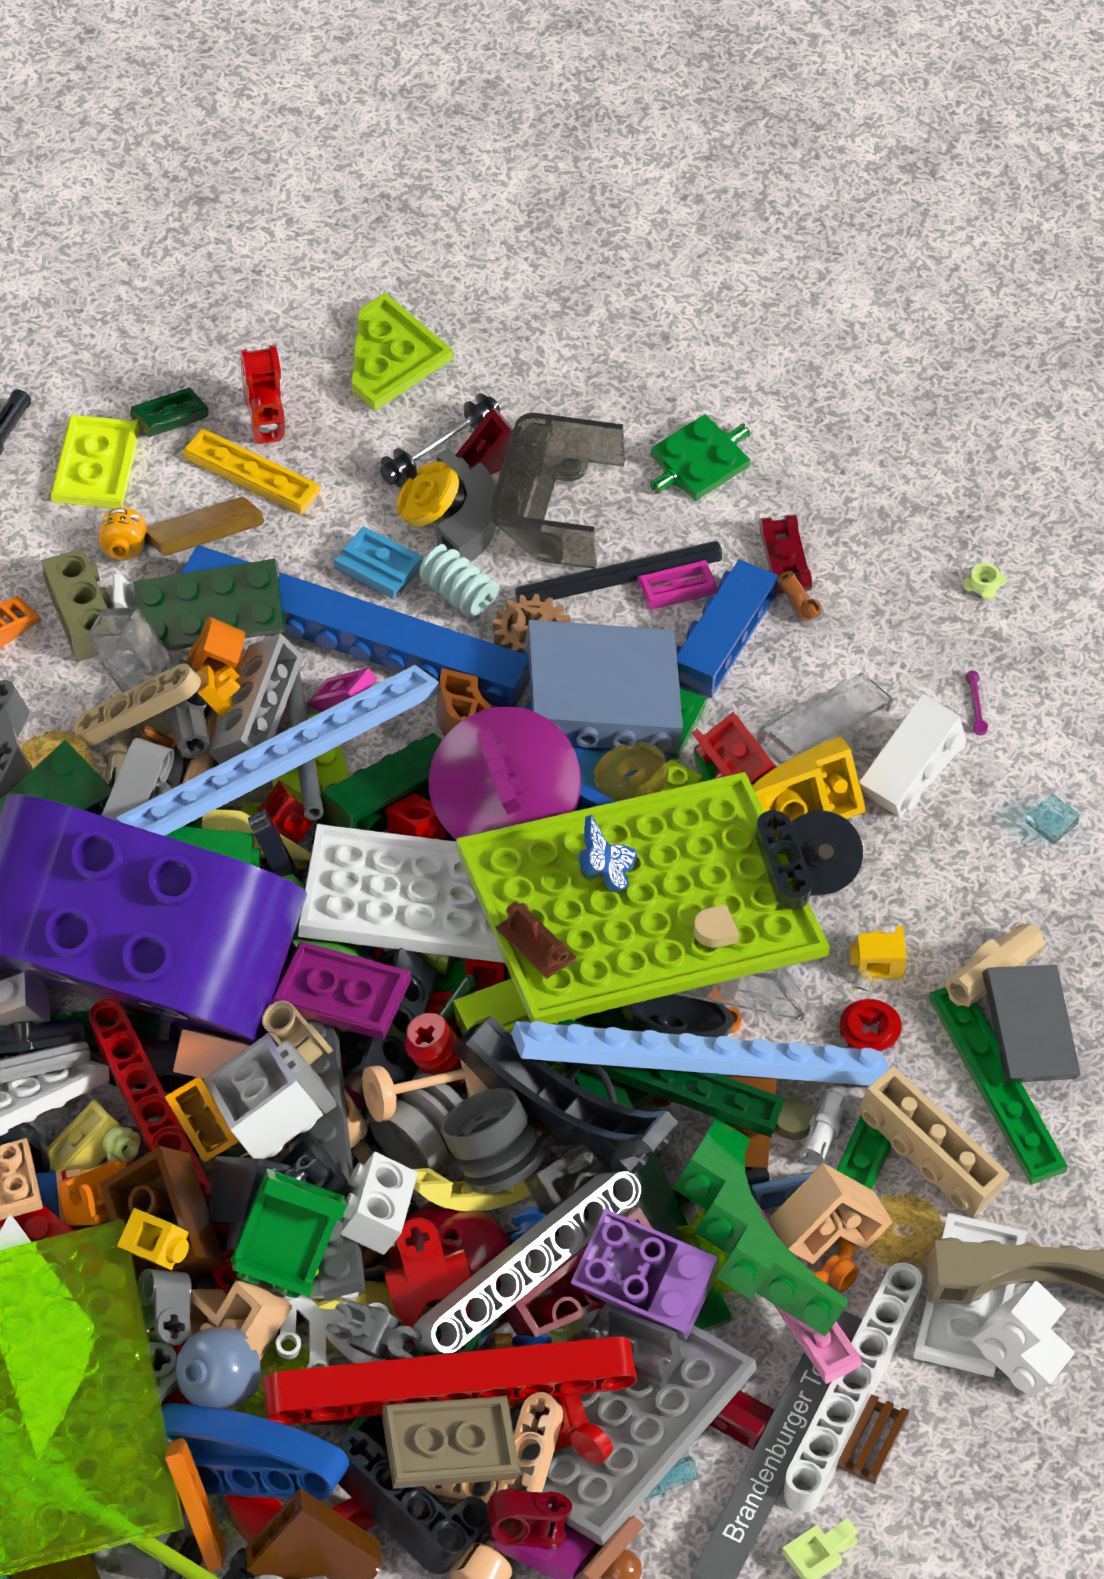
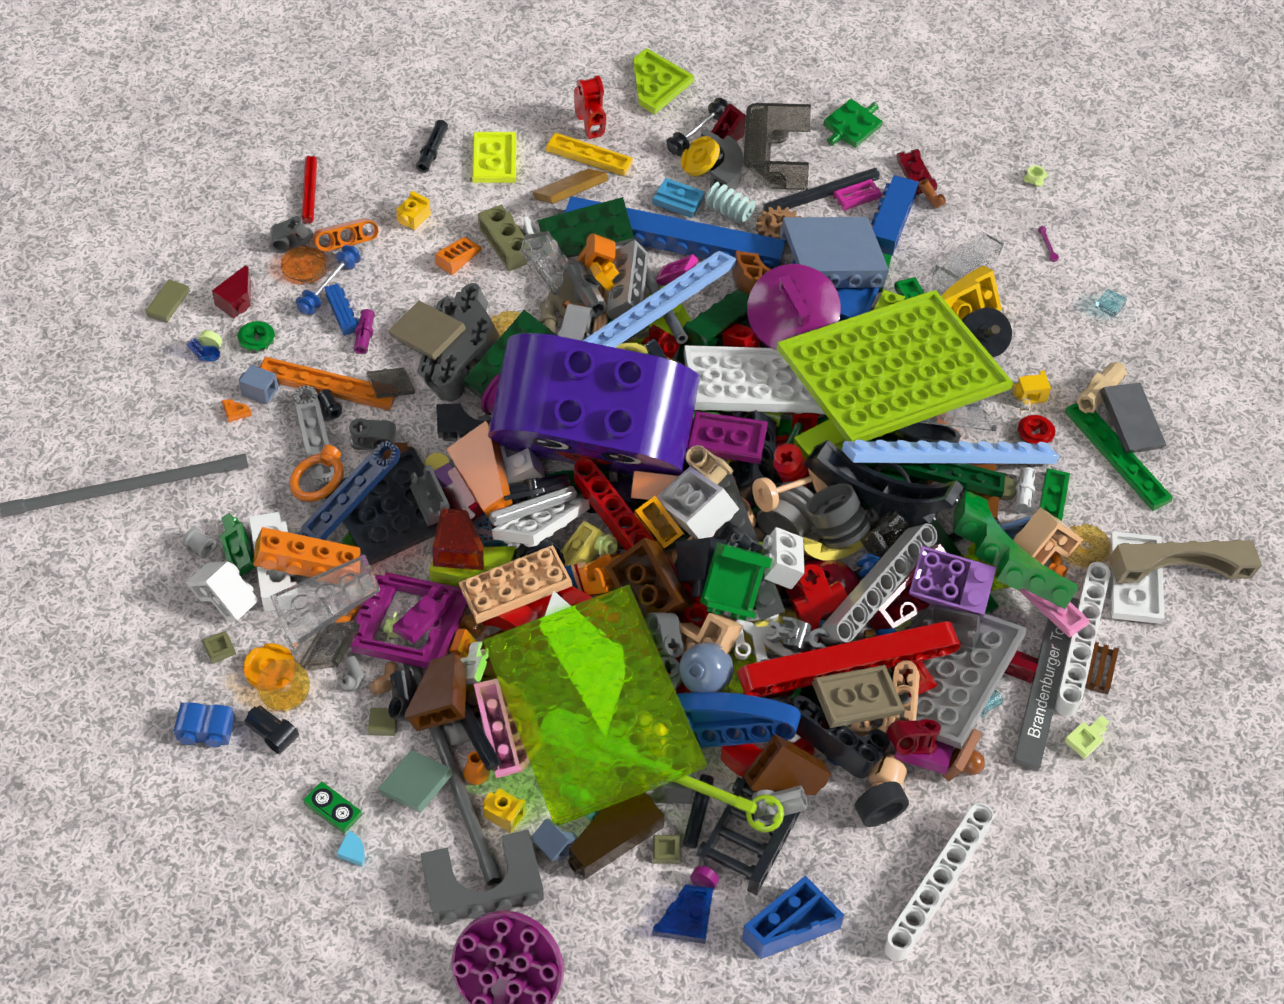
camera: 10 degrees left, 0 degrees up
tan beam [73,663,201,746] -> none
light orange head [98,507,147,560] -> none
yellow brick [117,1208,189,1270] -> none
dark green tile [130,387,209,438] -> none
orange tile [165,1438,227,1572] -> none
light grey tile [276,1041,337,1114] -> none
copper hinge [496,901,577,979] -> none
red tile [571,1423,613,1465] -> none
blue animal [579,815,637,892] -> none
clear yellow tile [594,742,669,801] -> none
red bracket [692,711,777,786] -> none
tan tile [693,904,739,948] -> none
black beam [755,810,812,910] -> none
tan brick [857,1066,1010,1218] -> none
white wedge [859,694,967,817] -> none
white brick [971,1280,1075,1398] -> none

